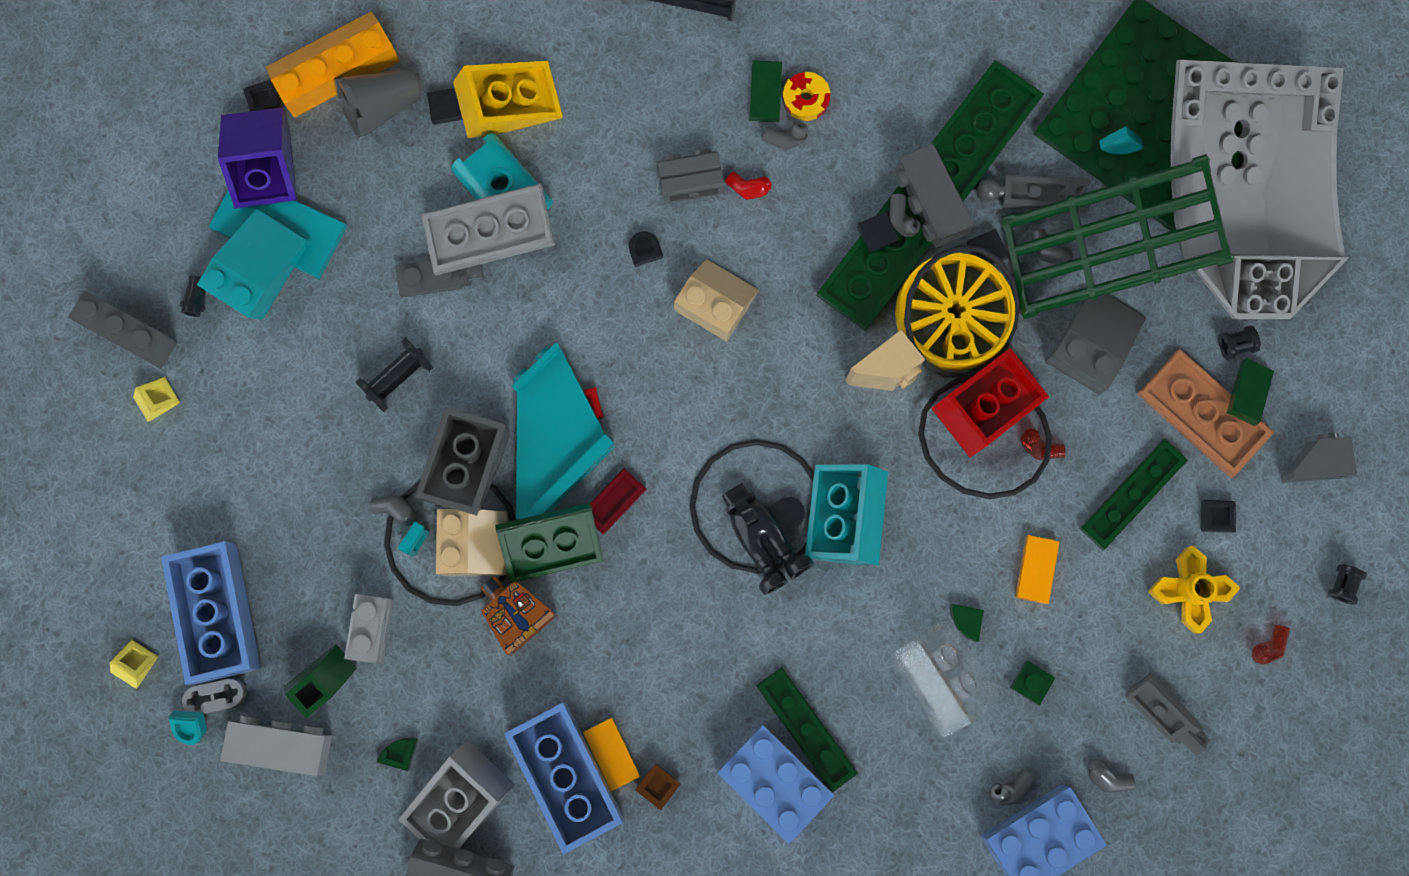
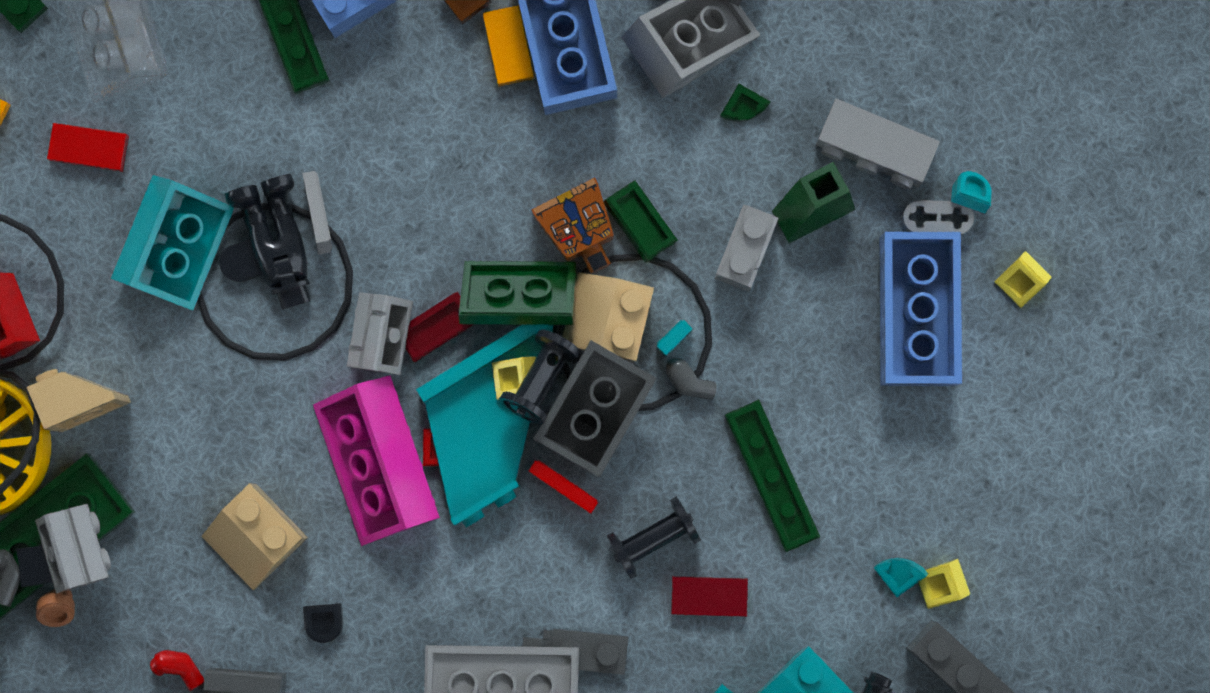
camera: 160 degrees left, 5 degrees up
dark green tile [950,604,984,642] -> none
none -> light grey brick [35,504,111,594]
none -> nougat tile [36,589,75,627]
none -> red tile [47,123,129,172]
none -> light grey tile [302,171,332,255]
none -> dark pink slope [313,375,440,546]
none -> light grey brick [347,292,413,375]
none -> light yellow slope [492,357,536,400]
none -> black hose [499,329,582,425]
none -> red tile [528,460,598,514]
none -> dark green tile [604,180,678,263]
none -> dark red tile [671,576,748,617]
none -> dark green tile [725,399,820,552]
none -> teal tile [874,558,928,597]

